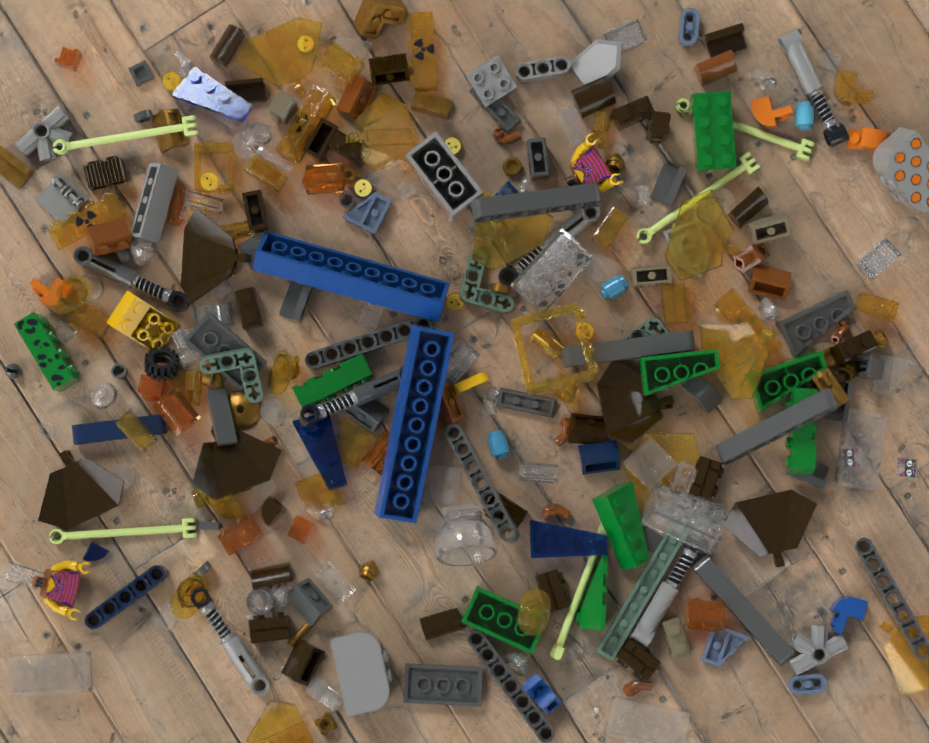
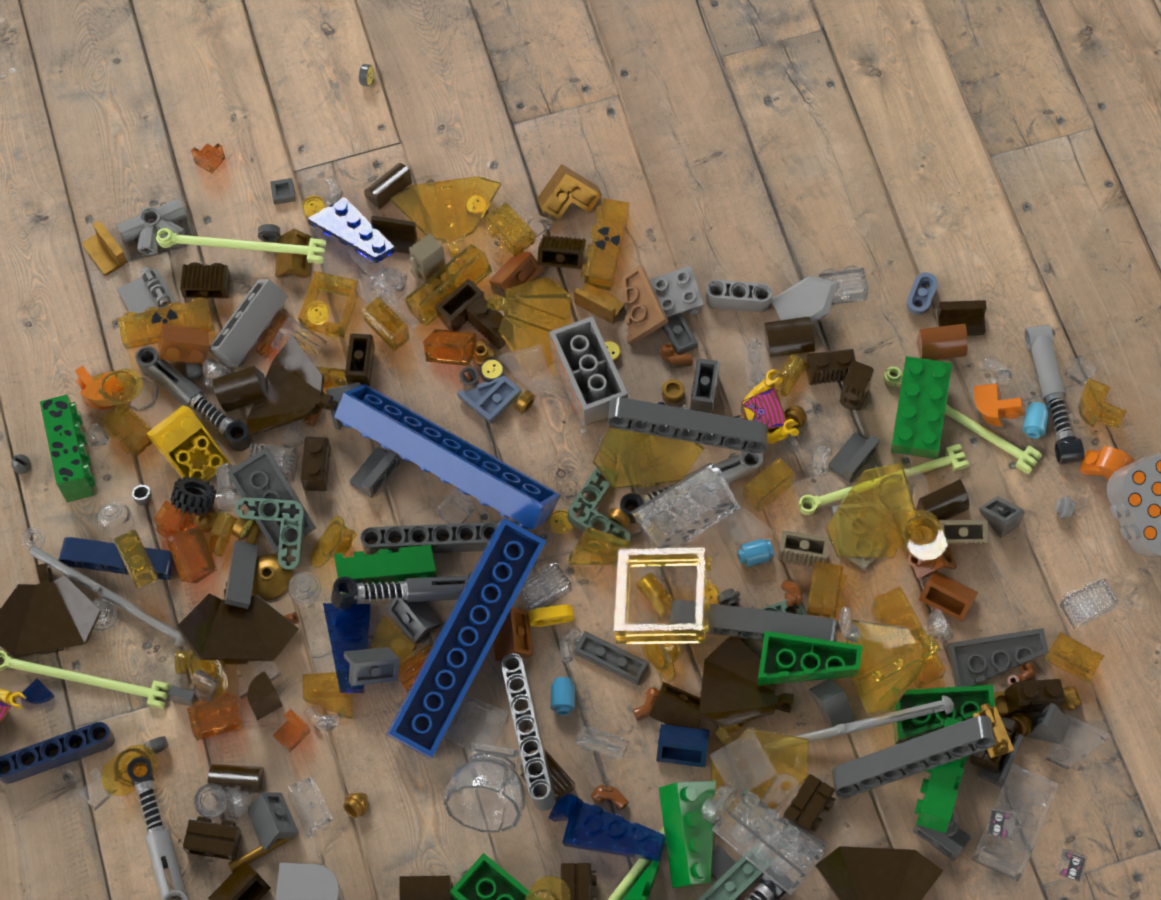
camera: 20 degrees right, 20 degrees down
none -> light grey bar [29,546,187,647]
none -> clear tile [189,669,219,704]
none -> dark brown brick [212,366,268,412]
none -> dark grey panel [344,647,400,686]
none -> pearl gold tile [515,390,536,413]
none -> clear blue tile [548,794,578,822]
none -> clear yellow wing [568,527,631,565]
none -> medium nougat wing [622,265,669,346]
none -> clear plate [701,784,737,824]
none -> dark grey plate [717,588,740,607]
none -> light grey bar [761,696,954,754]
none -> dark orange arm [781,580,802,607]
none -> clear arm [838,607,862,643]
none -> clear yellow piece [901,510,947,561]
none -> dark grey slope [979,496,1025,538]
none -> light grey plate [1055,495,1075,519]

